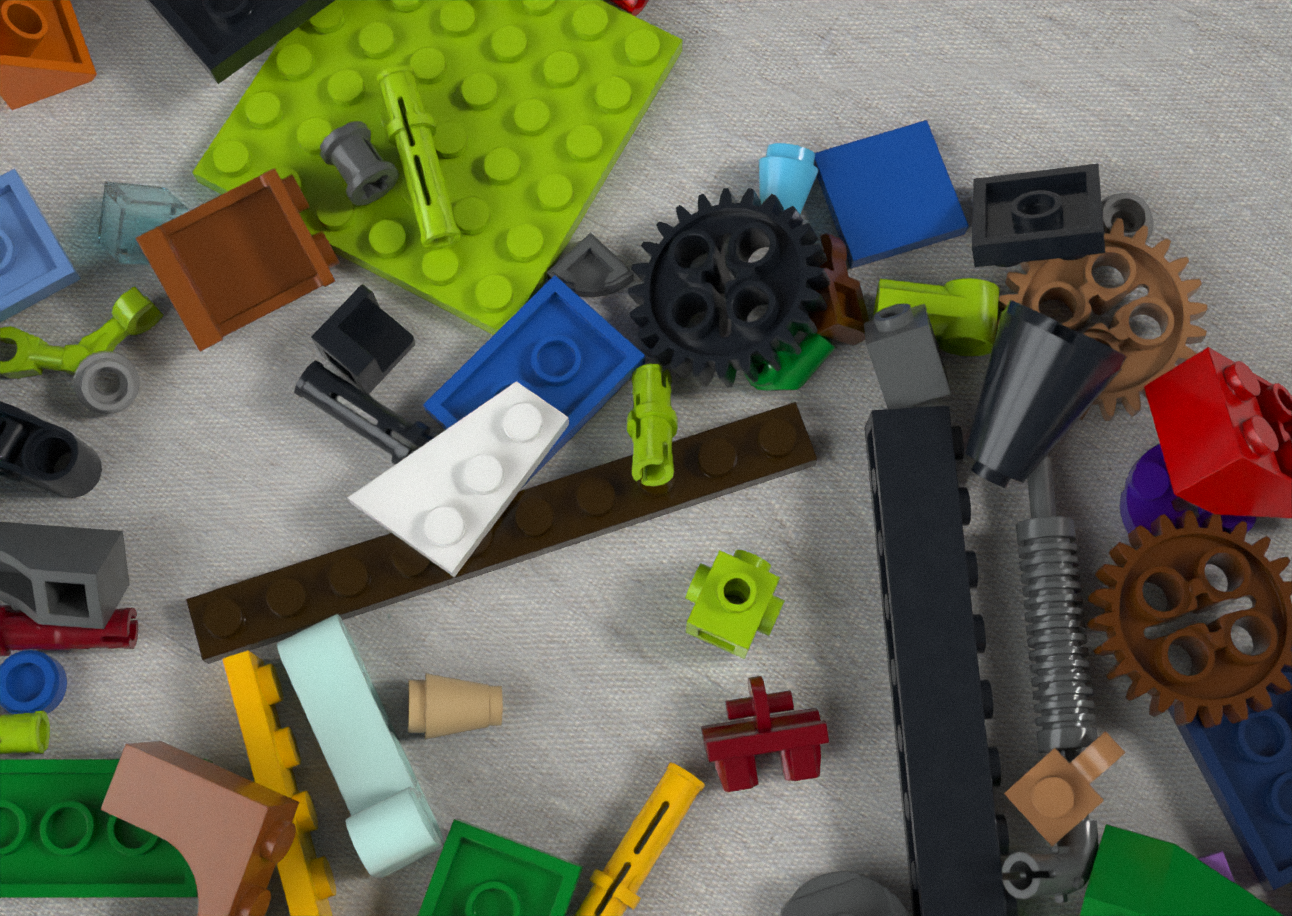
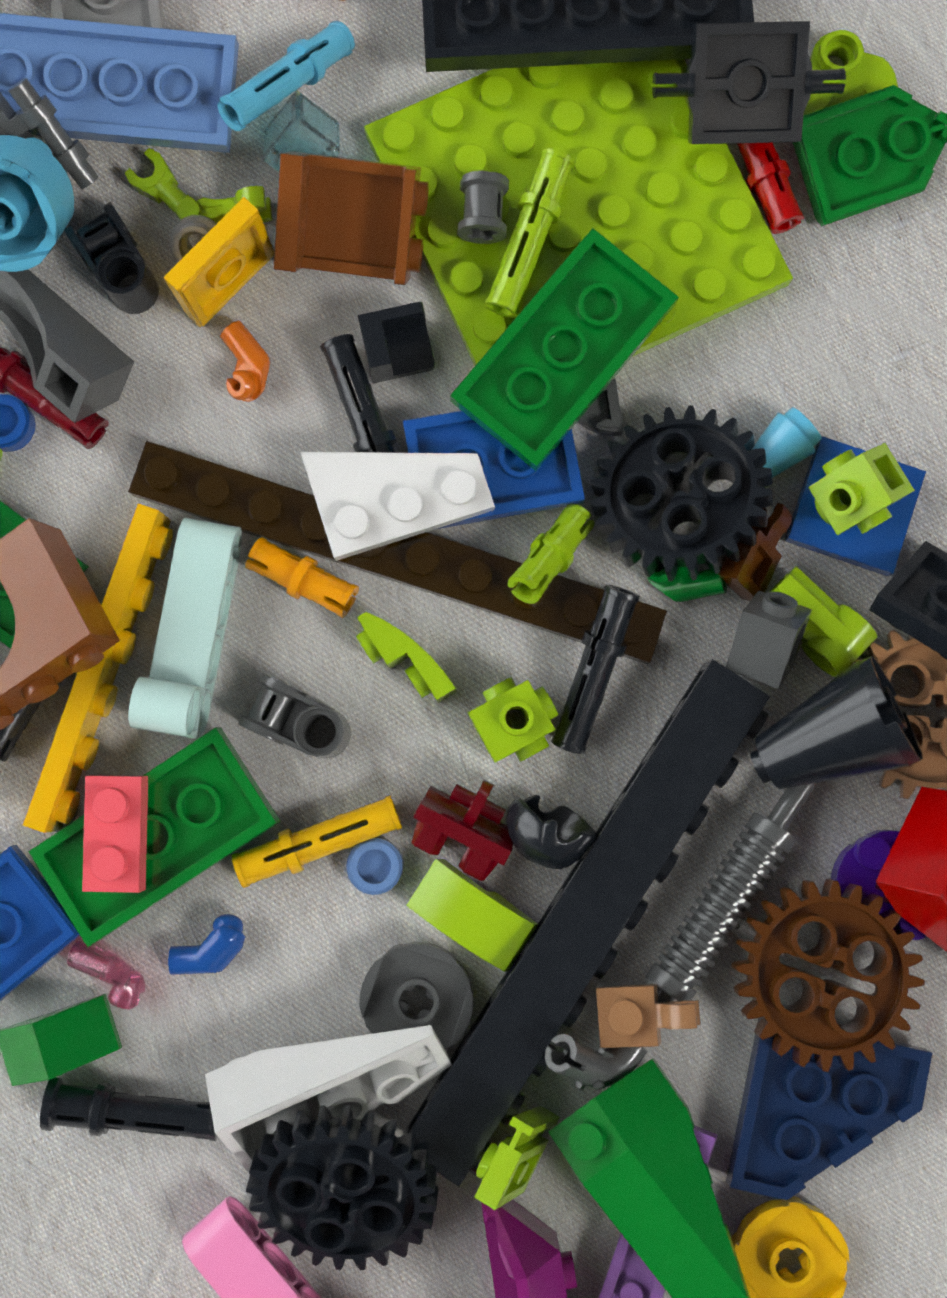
camera: 35 degrees right, 10 degrees up
tan cone [408,673,503,740] -> none
none -> yellow tile [163,197,275,327]
none -> medium azure pin [217,21,355,131]
none -> orange arm [220,321,270,402]
none -> dark grey piece [238,673,351,759]
none -> light orange pin [245,537,359,618]
none -> medium blue tile [346,837,403,895]
none -> lime slope [356,612,457,703]
none -> lime slope [406,859,539,972]
none -> green plate [450,228,679,471]
none -> black hair [506,794,597,869]
none -> black pin [551,584,640,754]
none -> lime brick [808,442,915,535]

